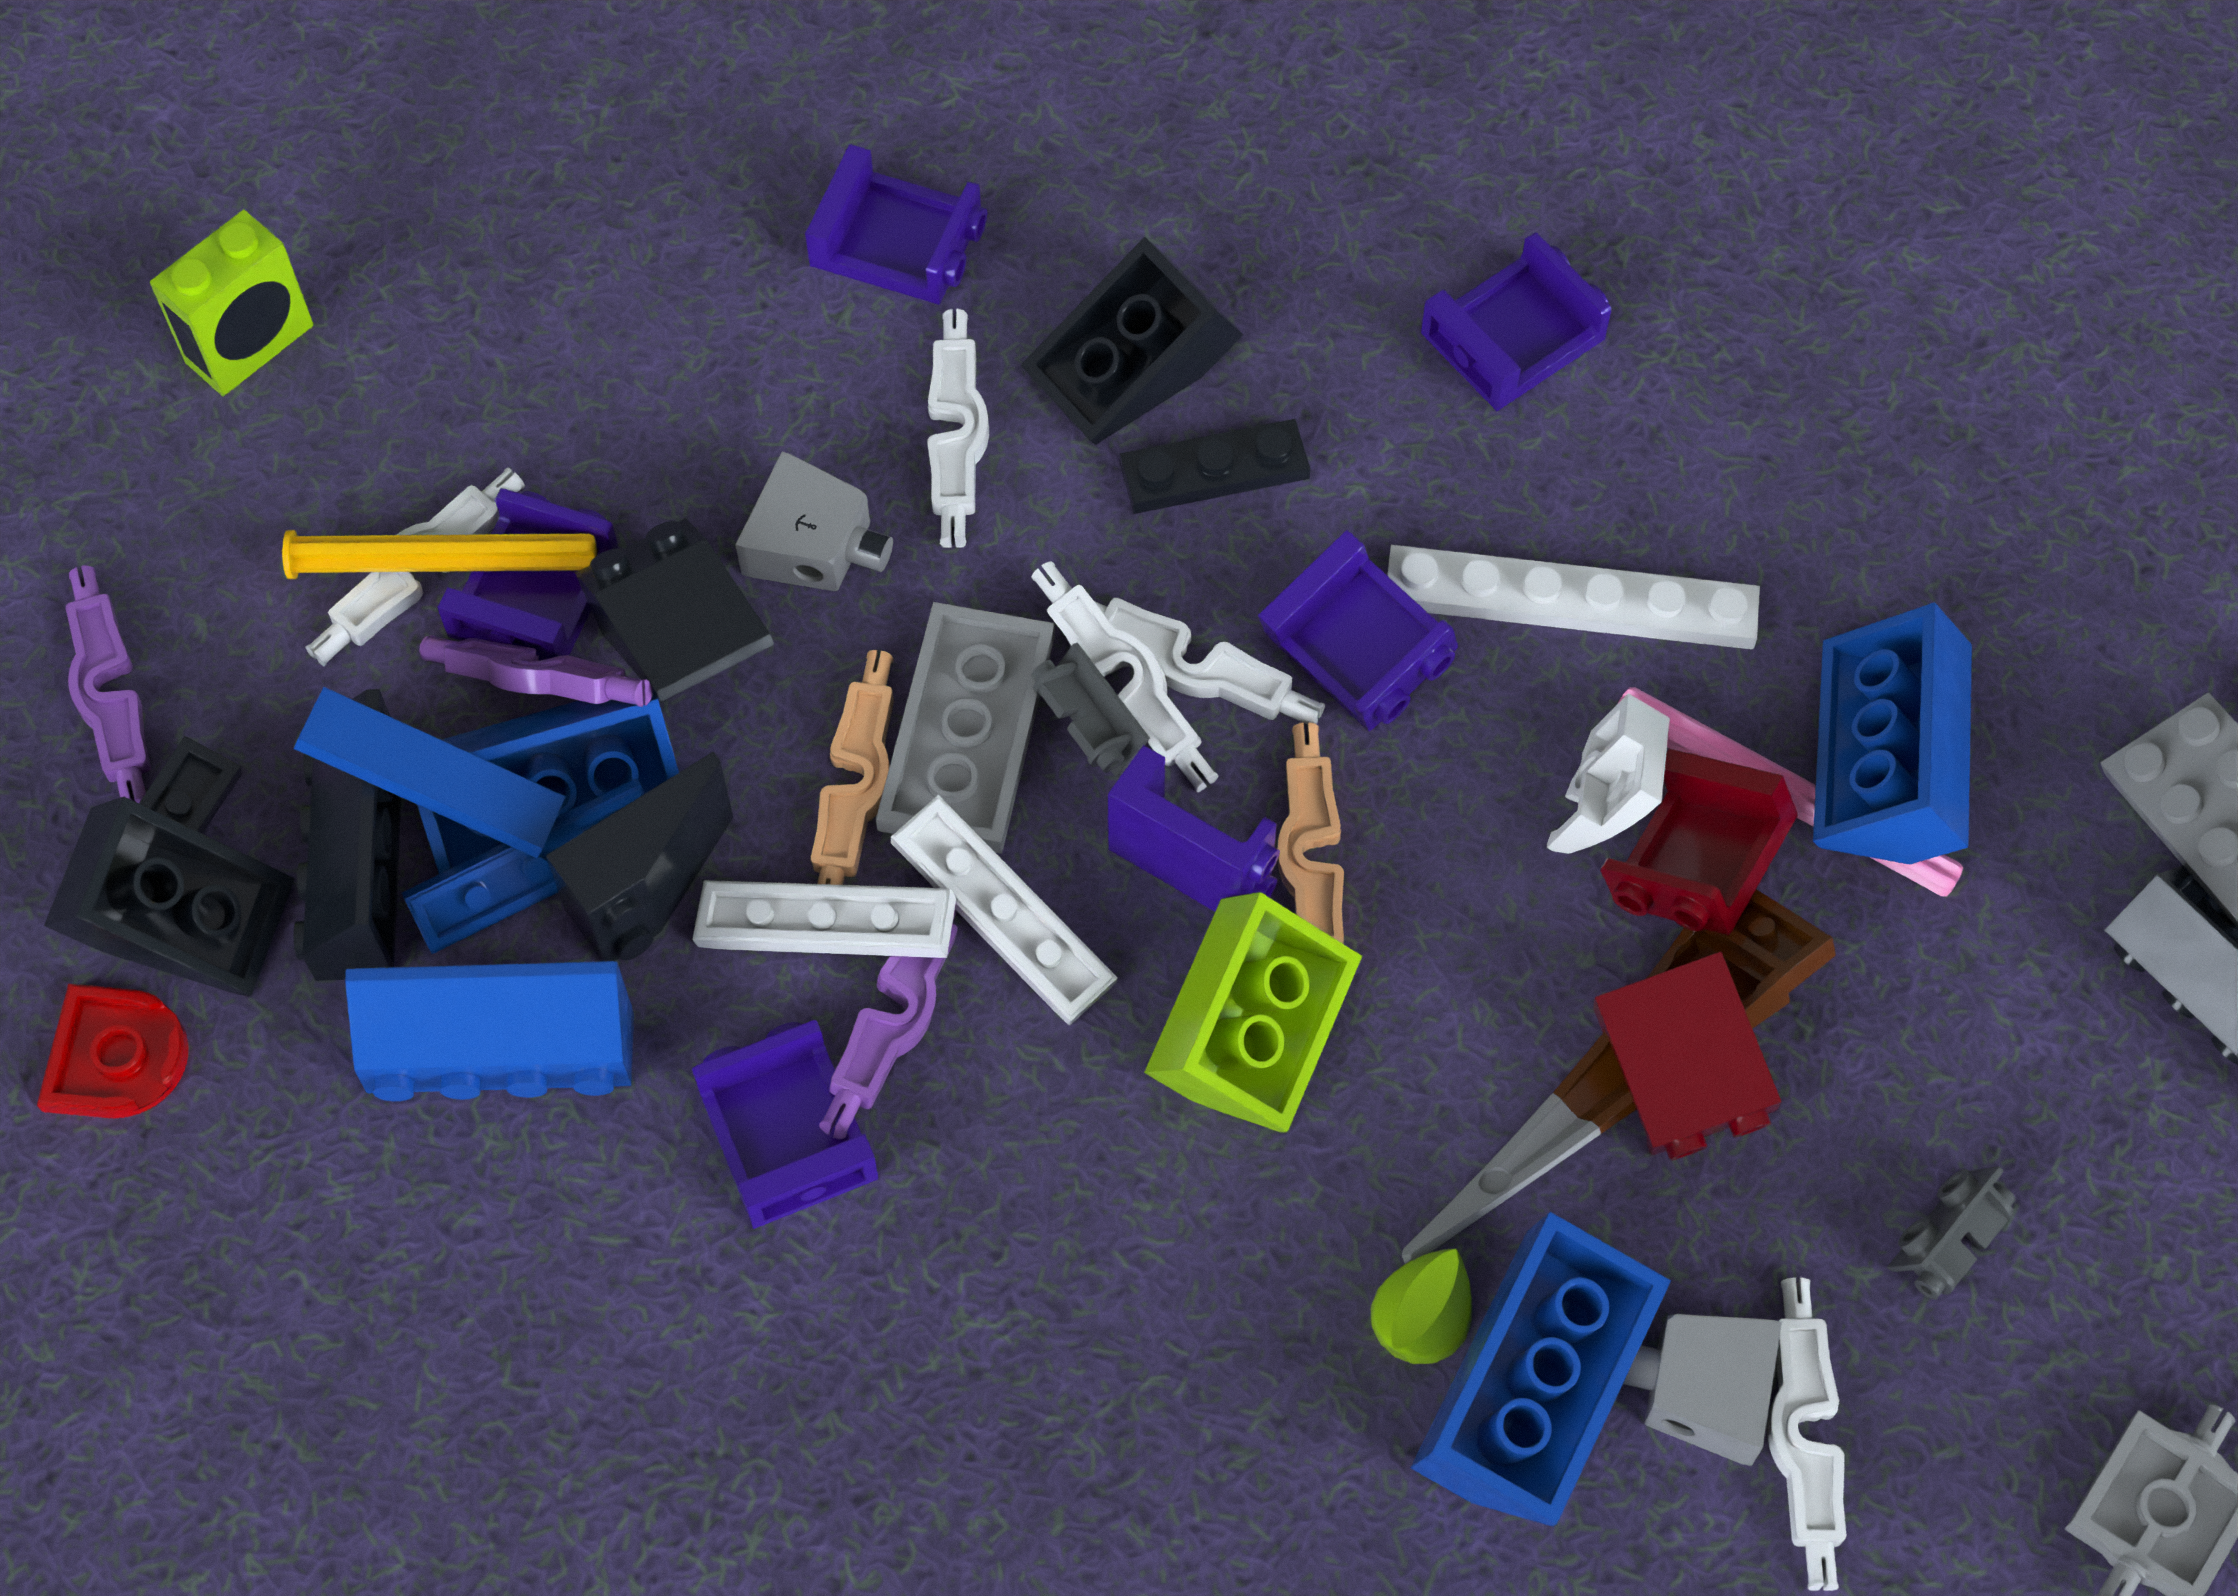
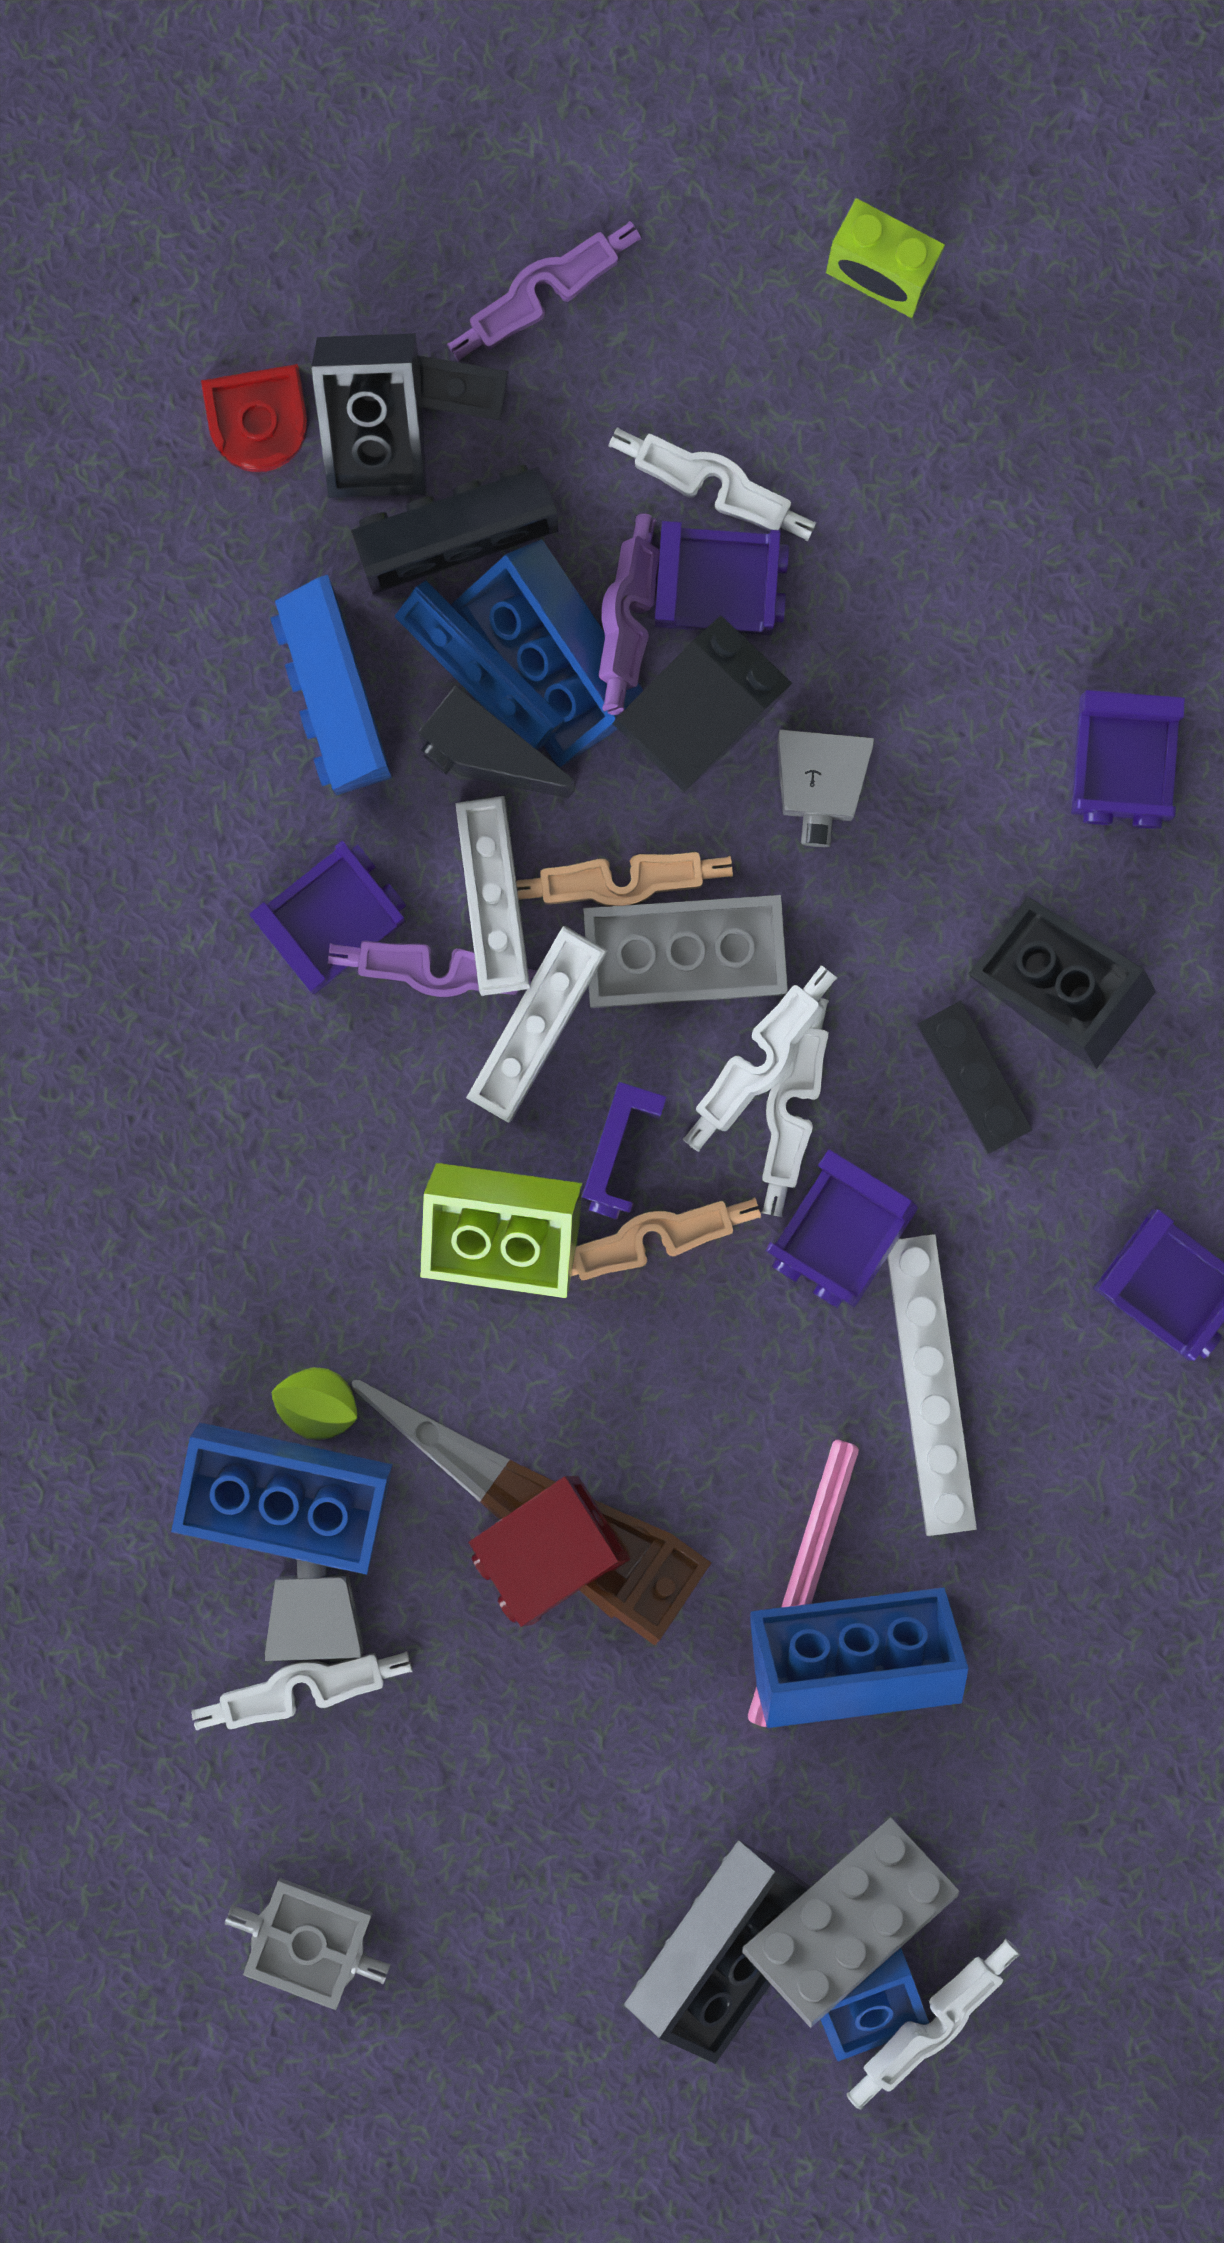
camera: 75 degrees right, 25 degrees up
yellow axle [282,530,597,579] -> none
blue tile [294,687,566,858] -> none
white piece [927,309,989,548] -> none
dark grey hinge [1031,642,1150,778] -> none
white slope [1547,693,1670,854] -> none
dark red panel [1600,749,1798,936] -> none
dark grey hinge [1887,1166,2015,1300] -> none

